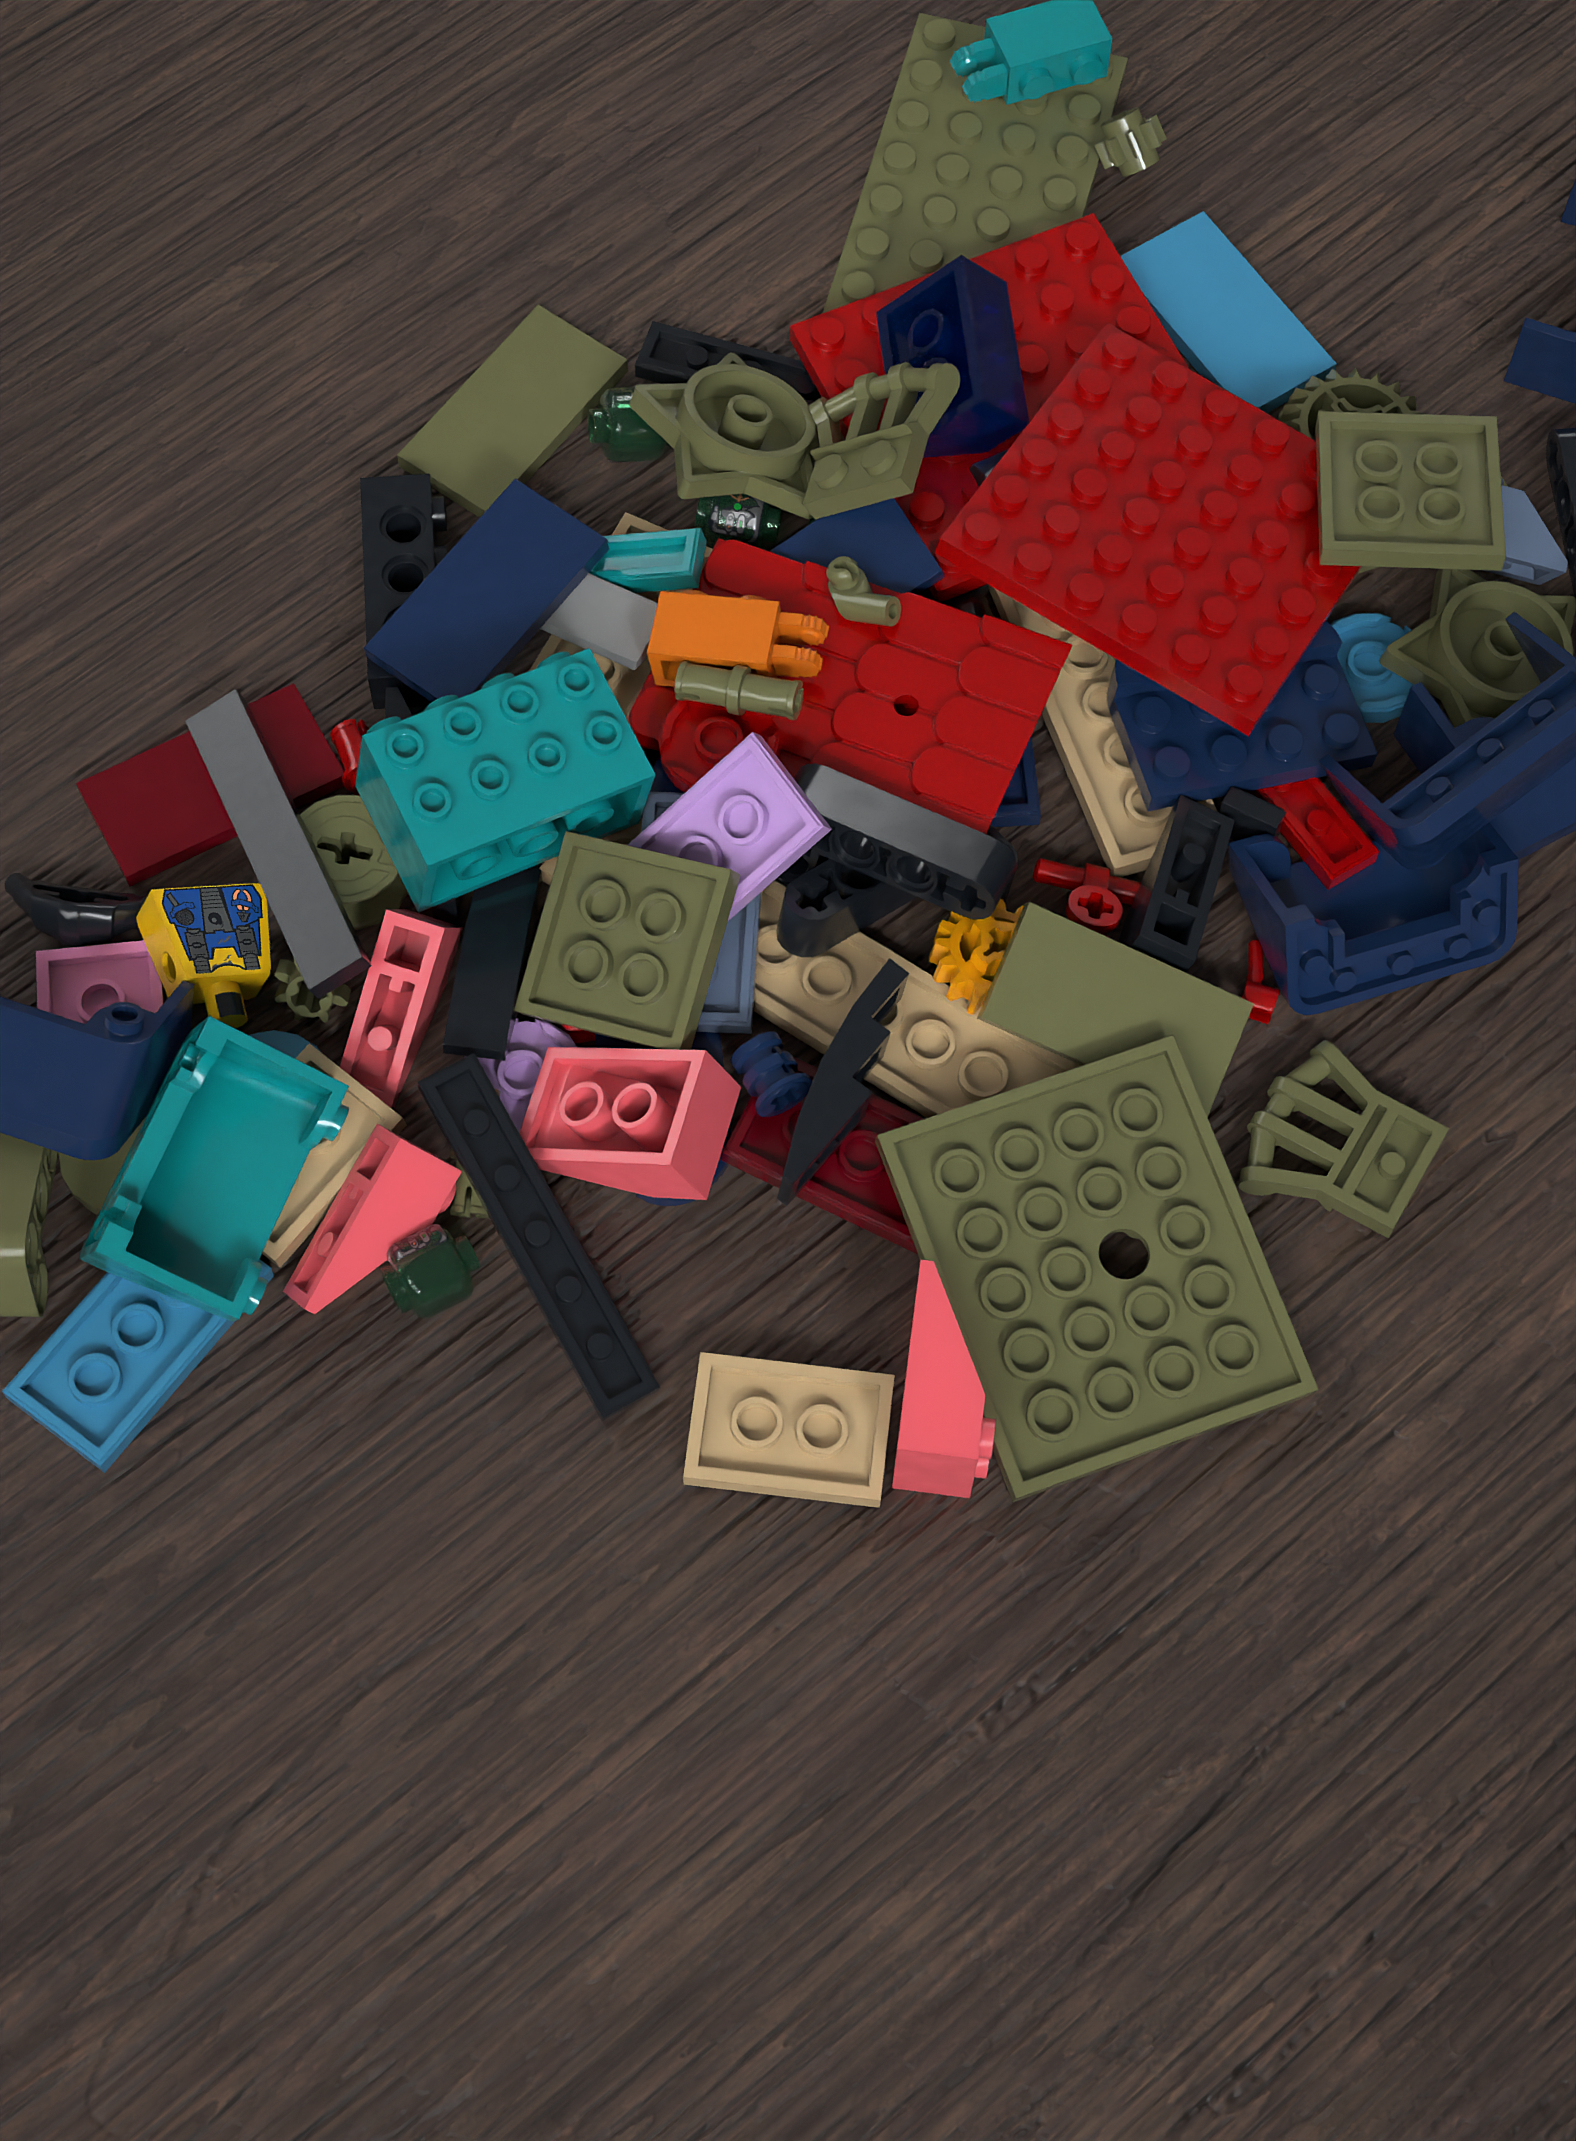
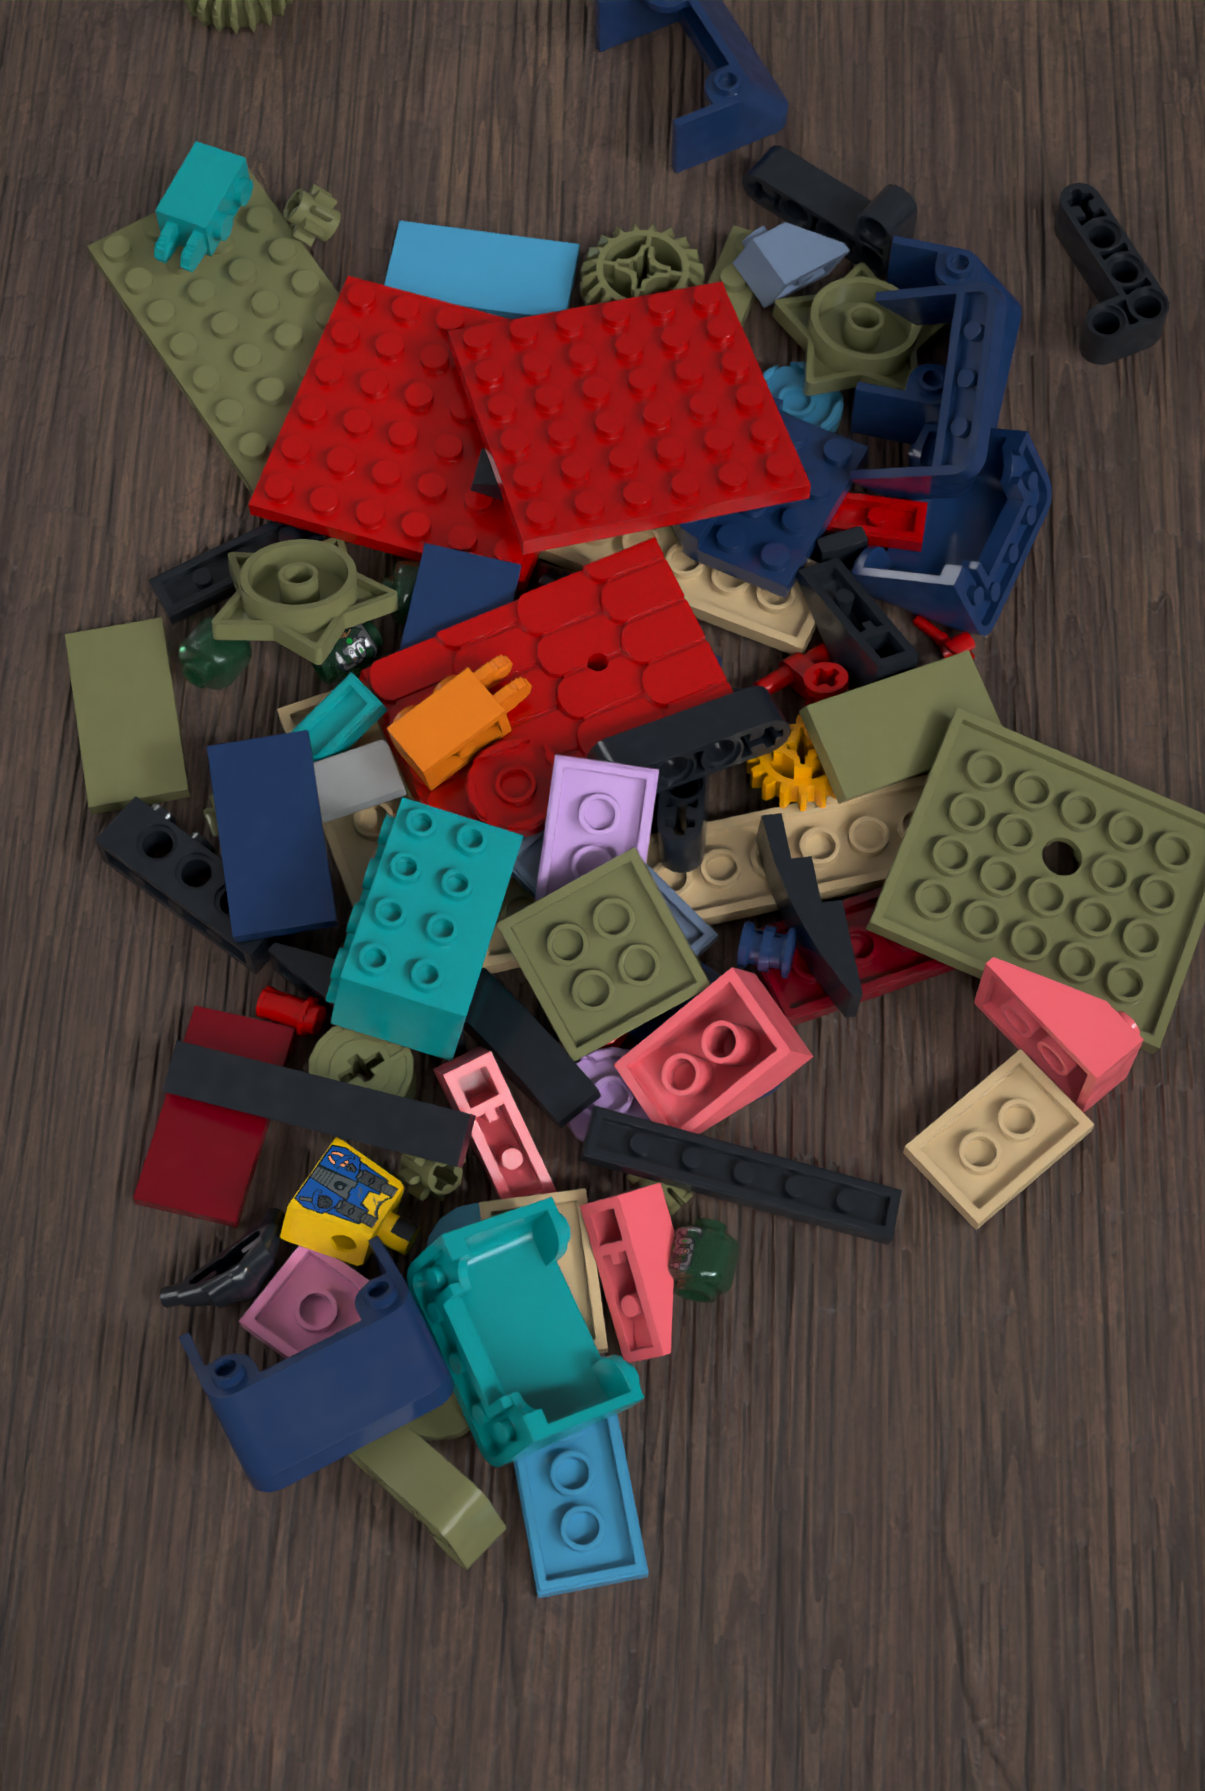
camera: 45 degrees left, 0 degrees up
olive pin [674,661,804,720] -> none
olive plate [803,362,960,519] -> none
olive arm [826,556,901,626] -> none
clear blue slope [876,255,1029,458] -> none
olive plate [1239,1040,1449,1238] -> none
olive plate [1315,411,1506,571] -> none

